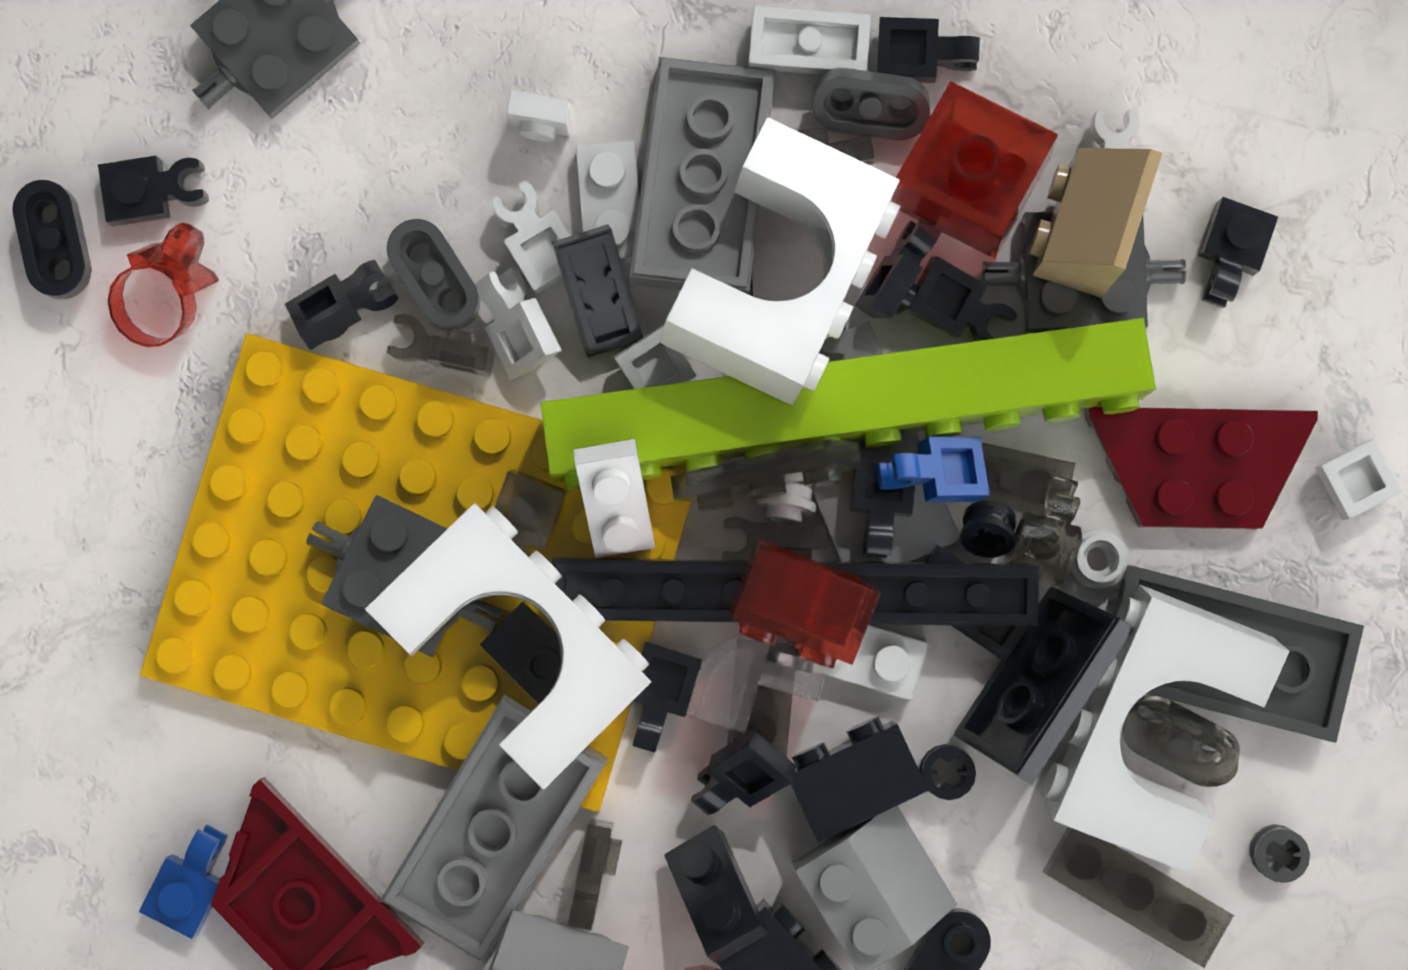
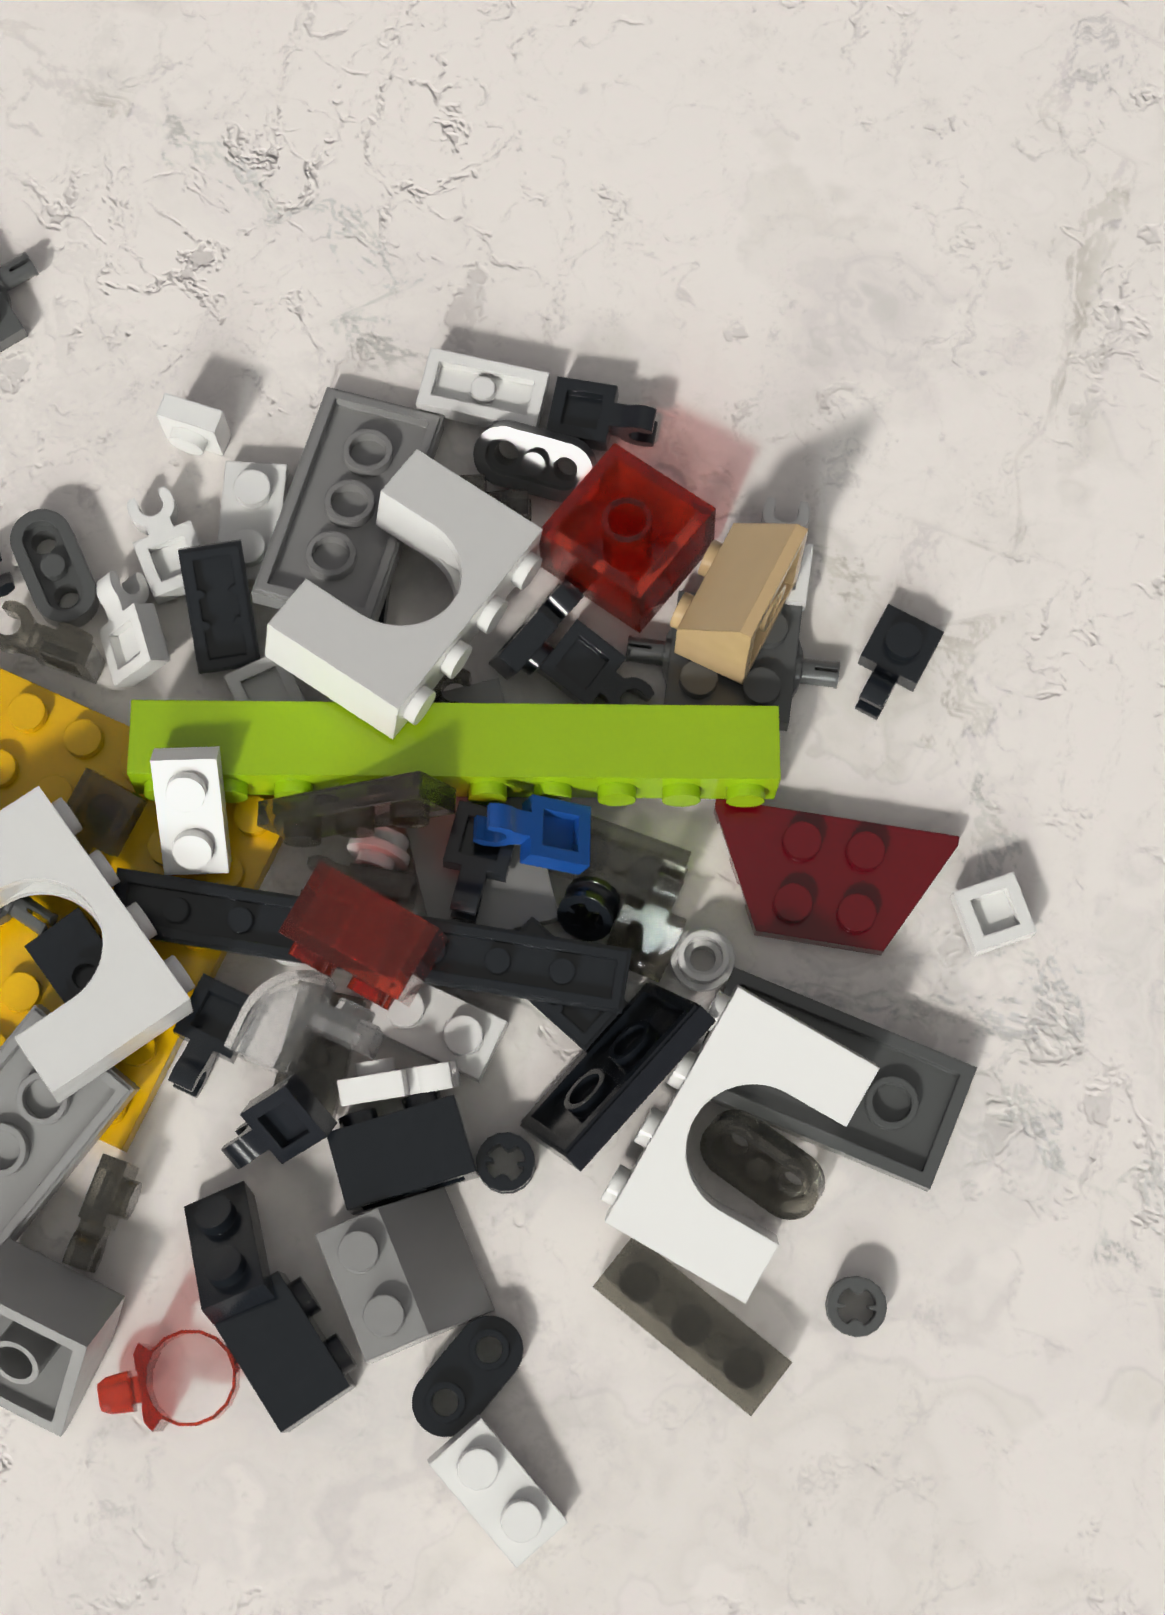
camera: 10 degrees right, 10 degrees down
none -> white plate [337,1057,461,1106]

